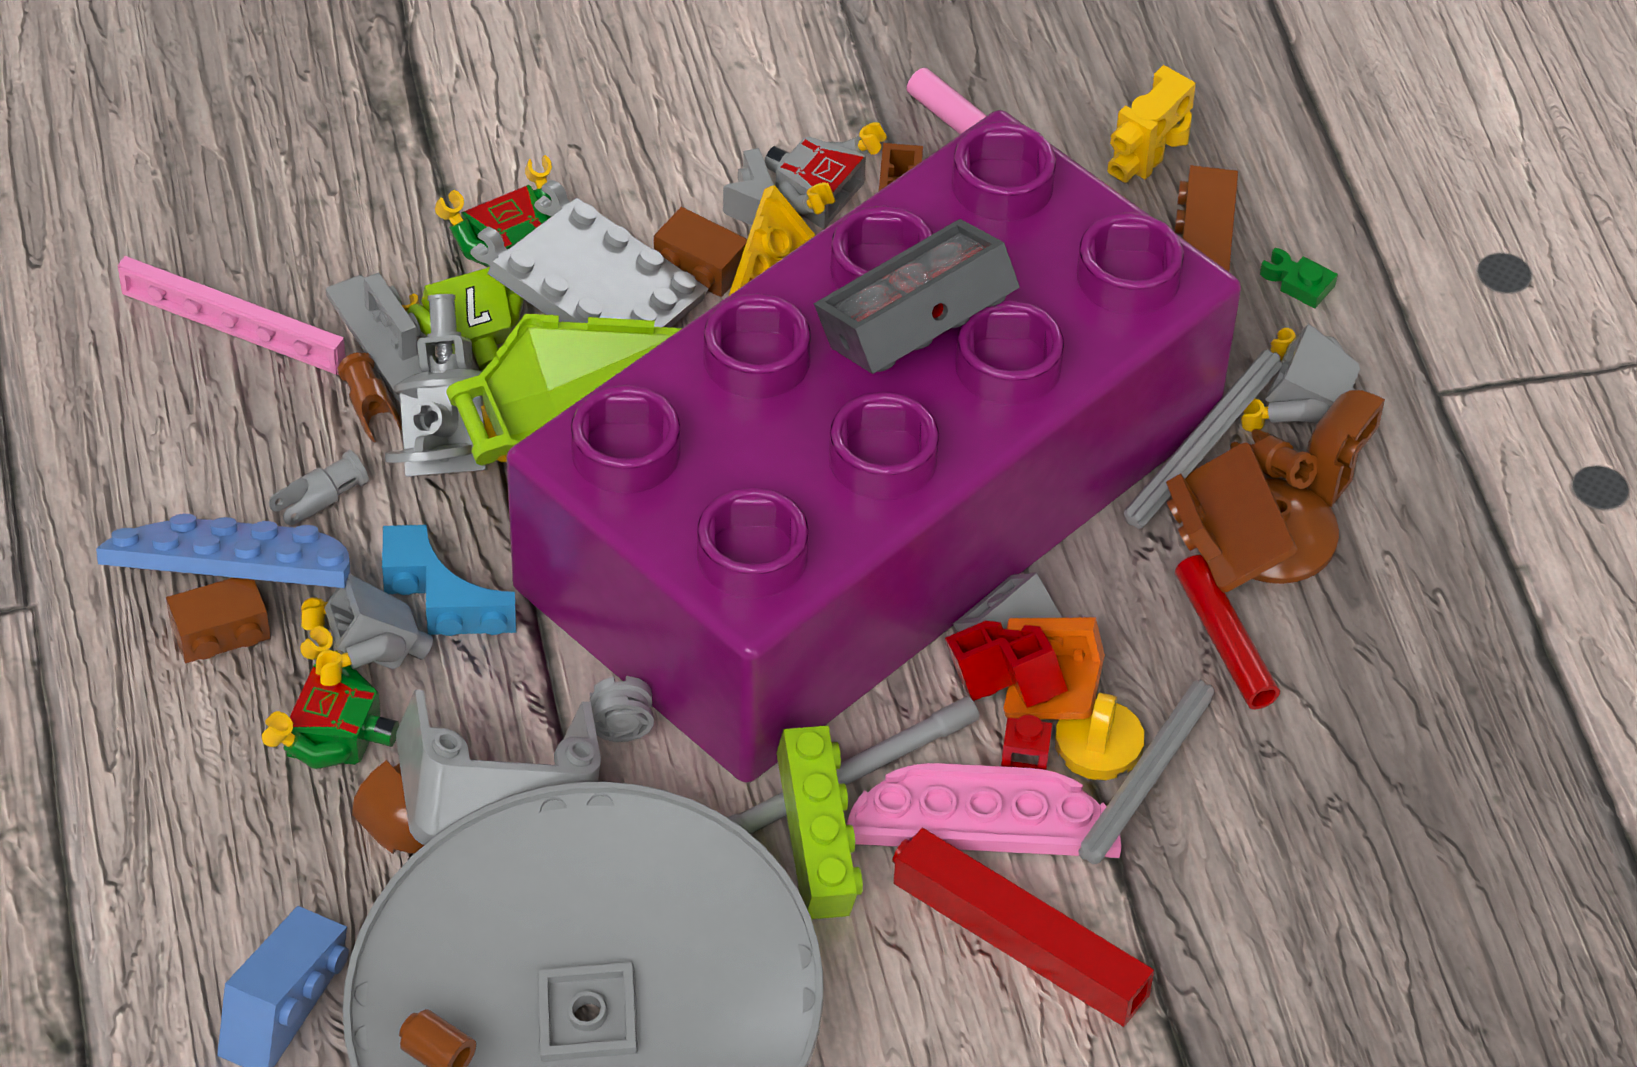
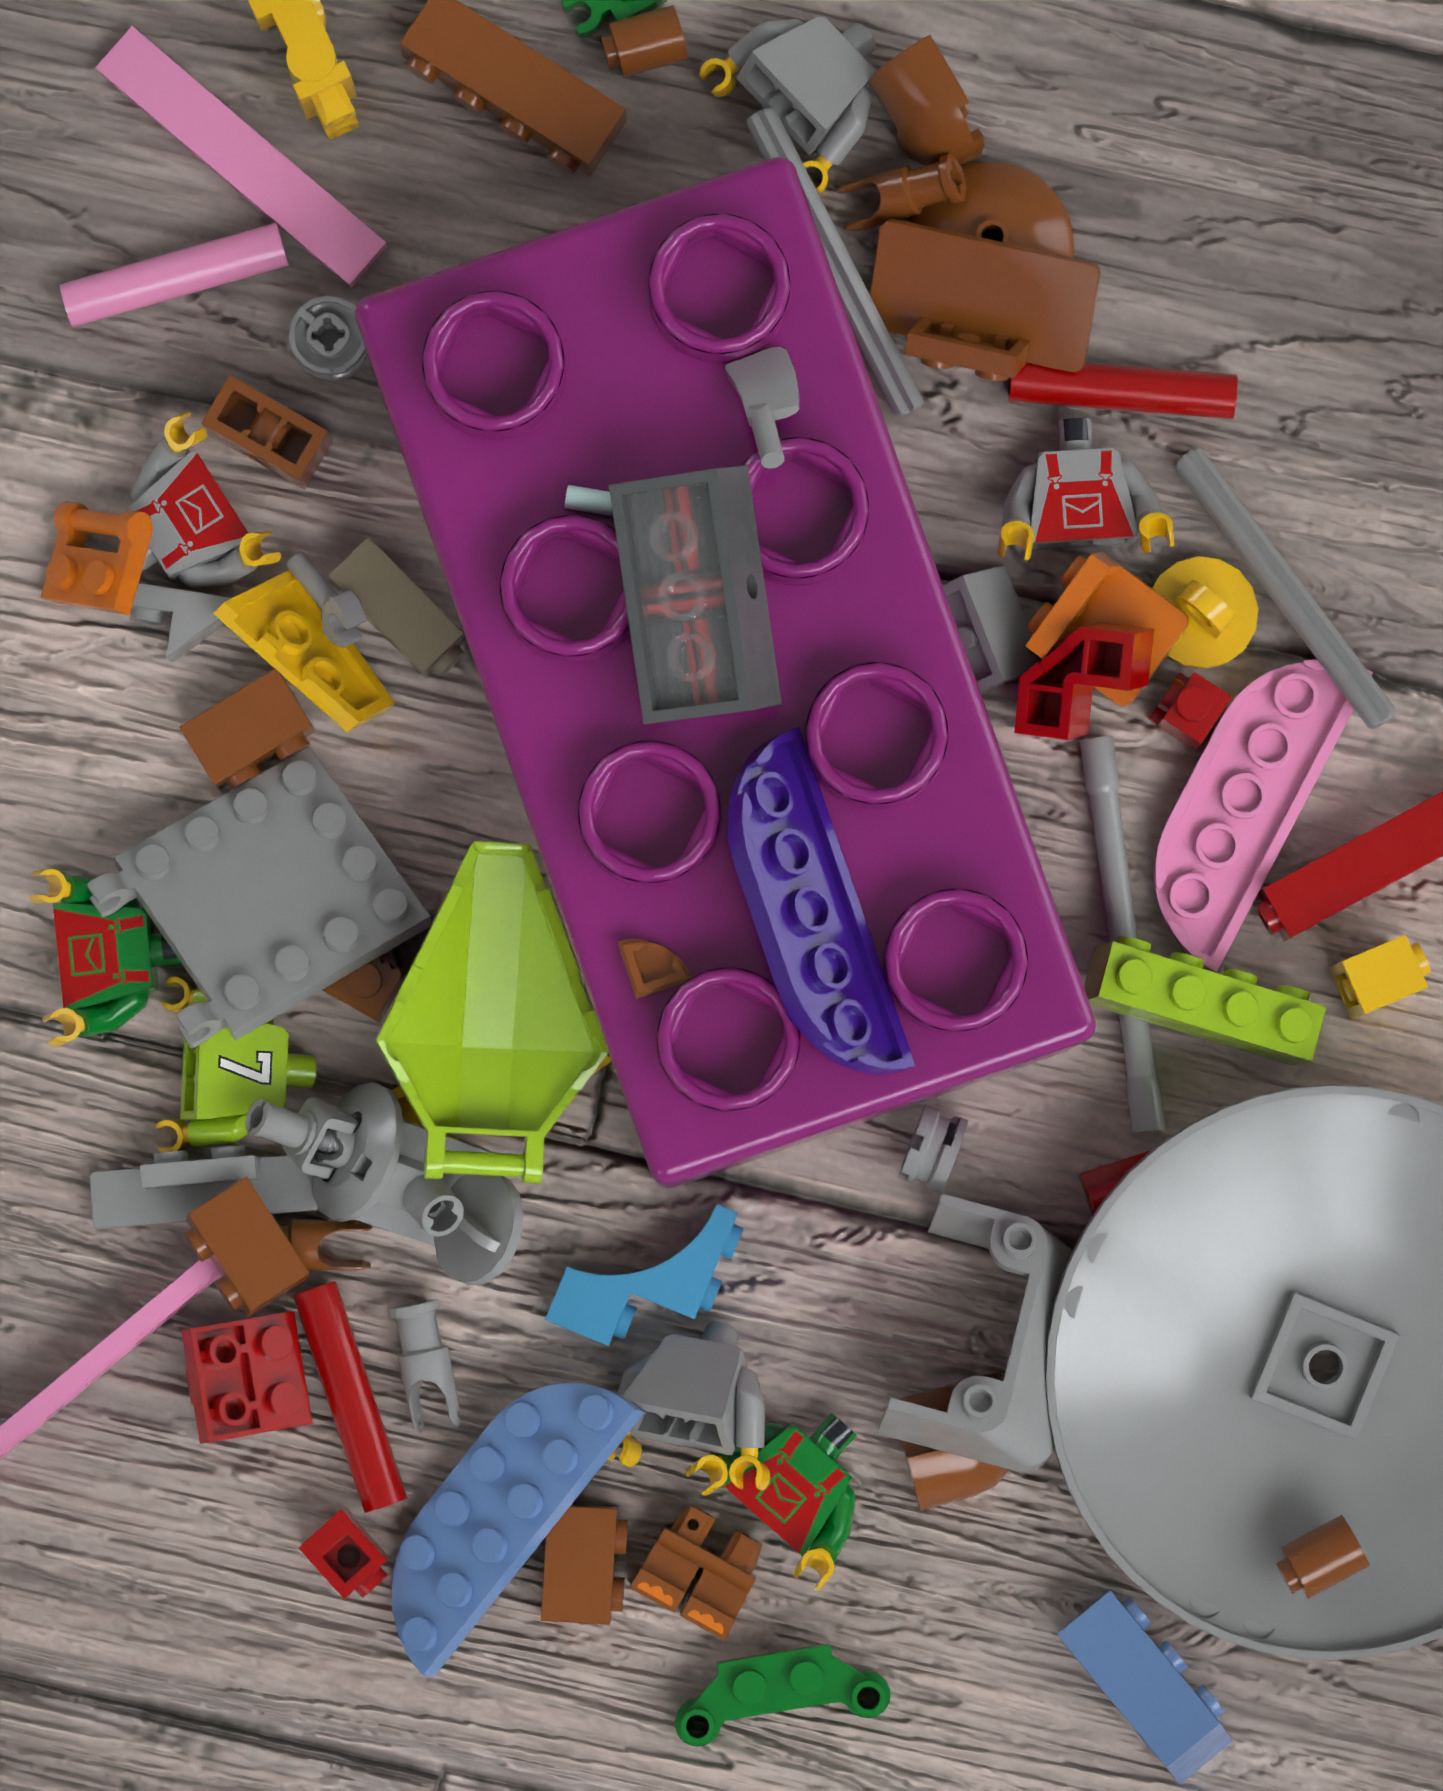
camera: 65 degrees left, 35 degrees up
none -> orange plate [40,501,153,616]
none -> bright pink tile [95,26,387,288]
none -> red plate [181,1311,313,1444]
none -> dark orange brick [183,1176,310,1317]
none -> red piece [293,1281,408,1513]
none -> red brick [299,1507,390,1599]
none -> dark orange brick [601,5,688,78]
none -> dark orange tile [618,939,692,1000]
none -> dark orange hips [629,1503,762,1641]
none -> green plate [675,1643,890,1747]
none -> light grey piece [725,347,800,469]
none -> dark purple plate [727,727,916,1075]
none -> torso [997,418,1174,560]
none -> yellow brick [1328,934,1431,1020]

